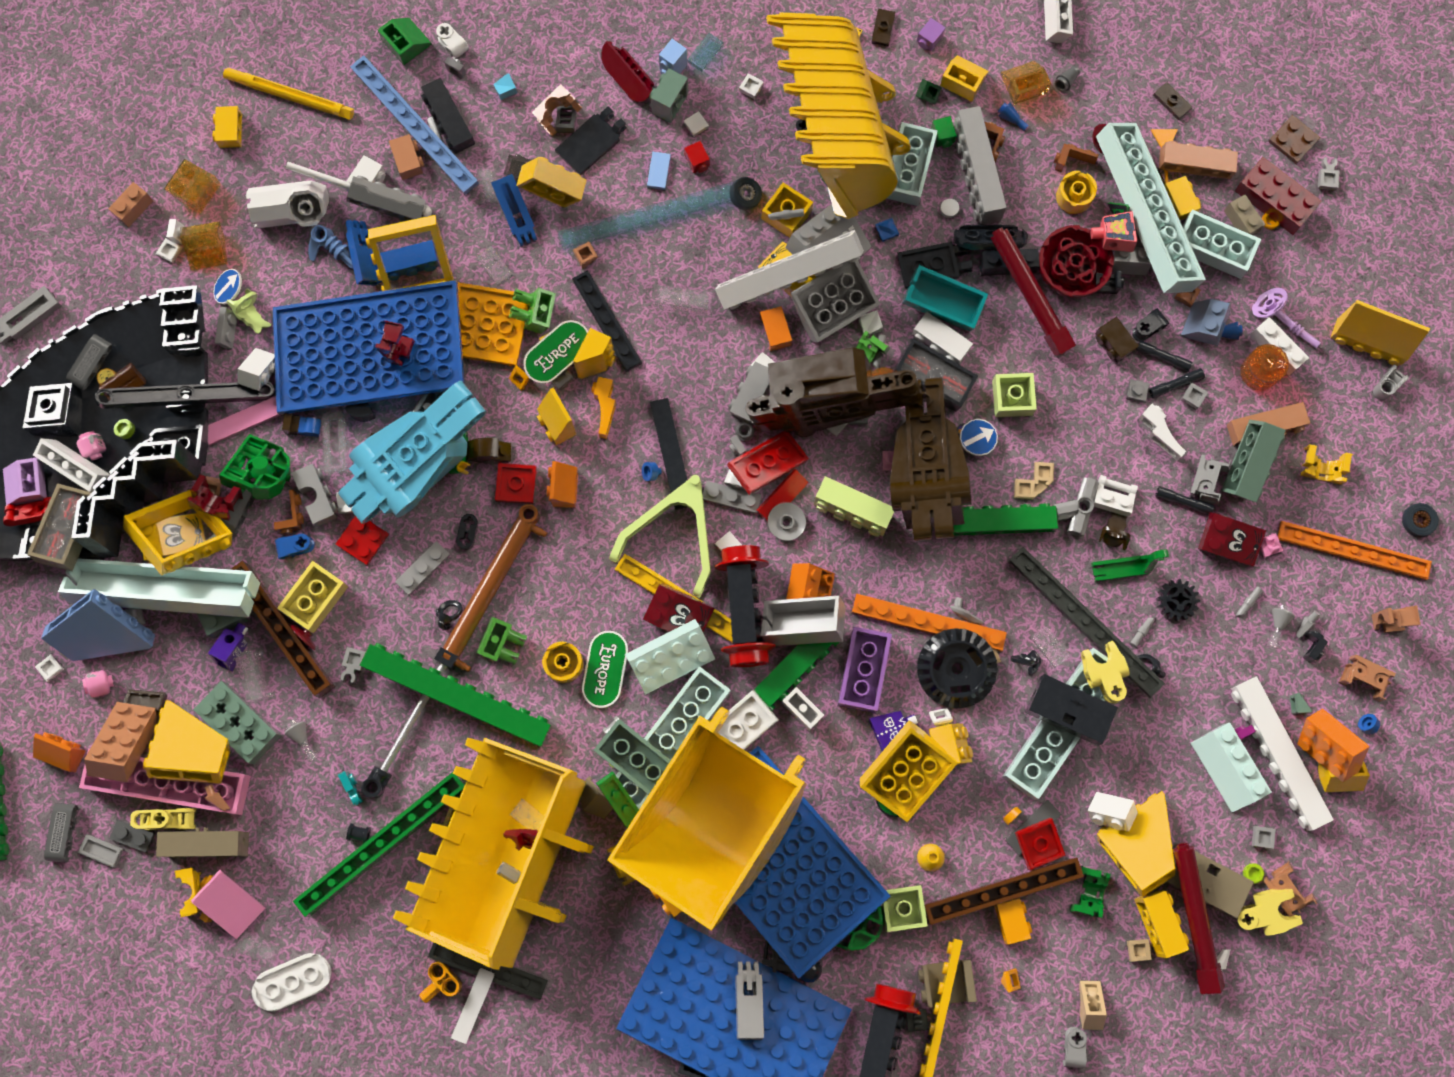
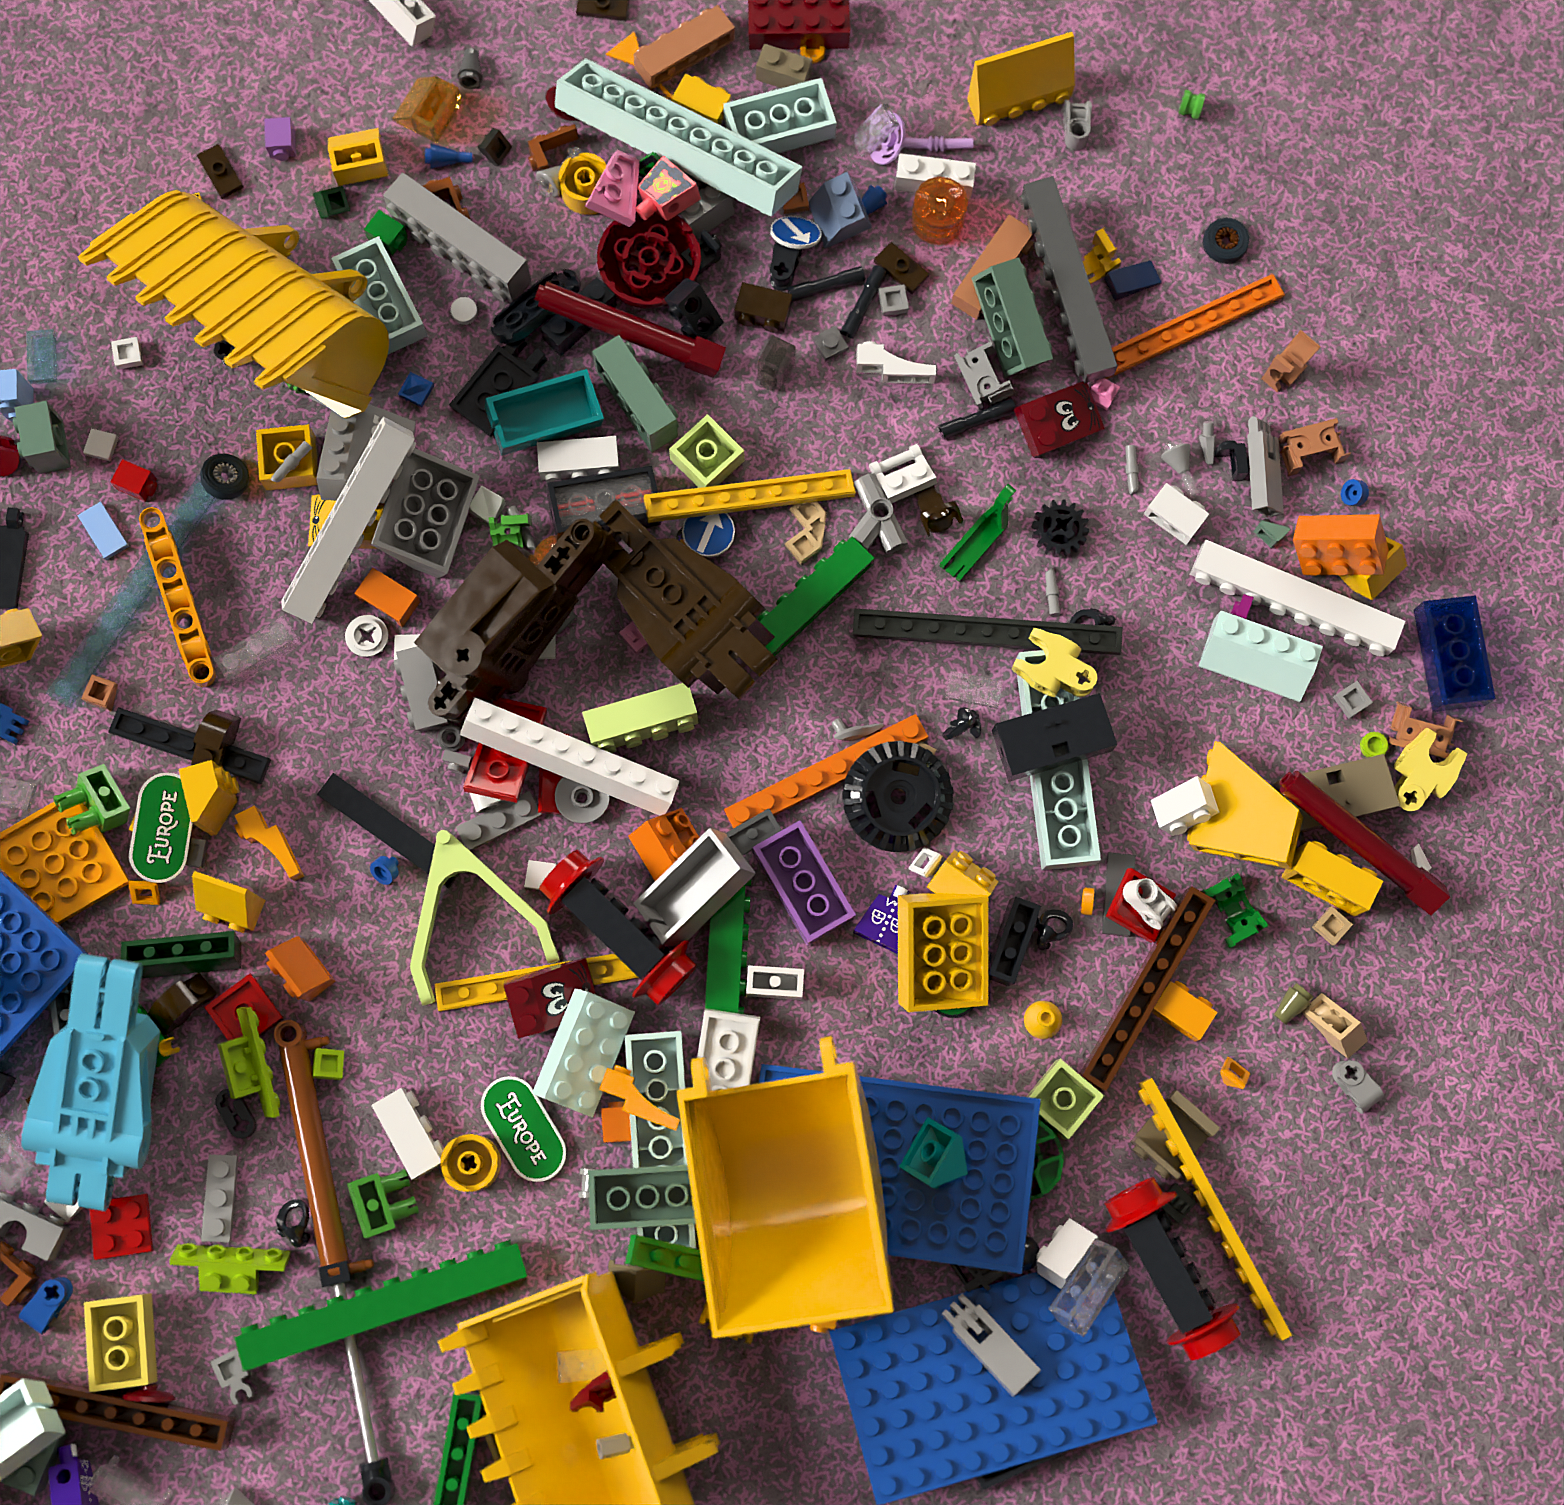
camera: 45 degrees left, 0 degrees up
none -> dark green brick [121,931,241,978]
none -> light orange beam [139,507,216,687]
none -> lime bracket [169,1243,291,1294]
none -> dark brown brick [191,710,241,767]
none -> lime bracket [217,1007,280,1118]
none -> lime plate [312,1048,344,1080]
none -> white gear [345,615,389,657]
none -> white brick [371,1088,444,1180]
none -> white brick [460,698,679,816]
none -> pearl dark grey tile [477,128,512,166]
none -> piece [534,147,583,198]
none -> bright pink wing [585,150,640,227]
none -> sand green brick [592,335,679,453]
none -> light orange slope [599,1065,680,1131]
none -> orange brick [601,1101,631,1143]
none -> yellow tile [643,469,856,523]
none -> black brick [664,278,724,340]
none -> dark grey plate [726,808,782,855]
none -> clear smoke brick [757,335,796,391]
none -> blue piece [771,216,821,249]
none -> clear plate [850,103,900,157]
none -> dark brown plate [874,242,929,294]
none -> teal slope [899,1117,968,1190]
none -> black brick [988,896,1041,986]
none -> dark grey brick [1019,176,1117,384]
none -> black piece [1036,909,1073,950]
none -> white brick [1037,1218,1098,1292]
none -> clear brick [1049,1238,1130,1337]
none -> dark blue slope [1104,260,1162,301]
none -> white piece [1123,878,1177,929]
none -> white brick [1144,483,1209,545]
none -> light grey hinge [1247,416,1284,516]
none -> olive cone [1273,983,1314,1025]
none -> clear blue brick [1414,595,1496,712]

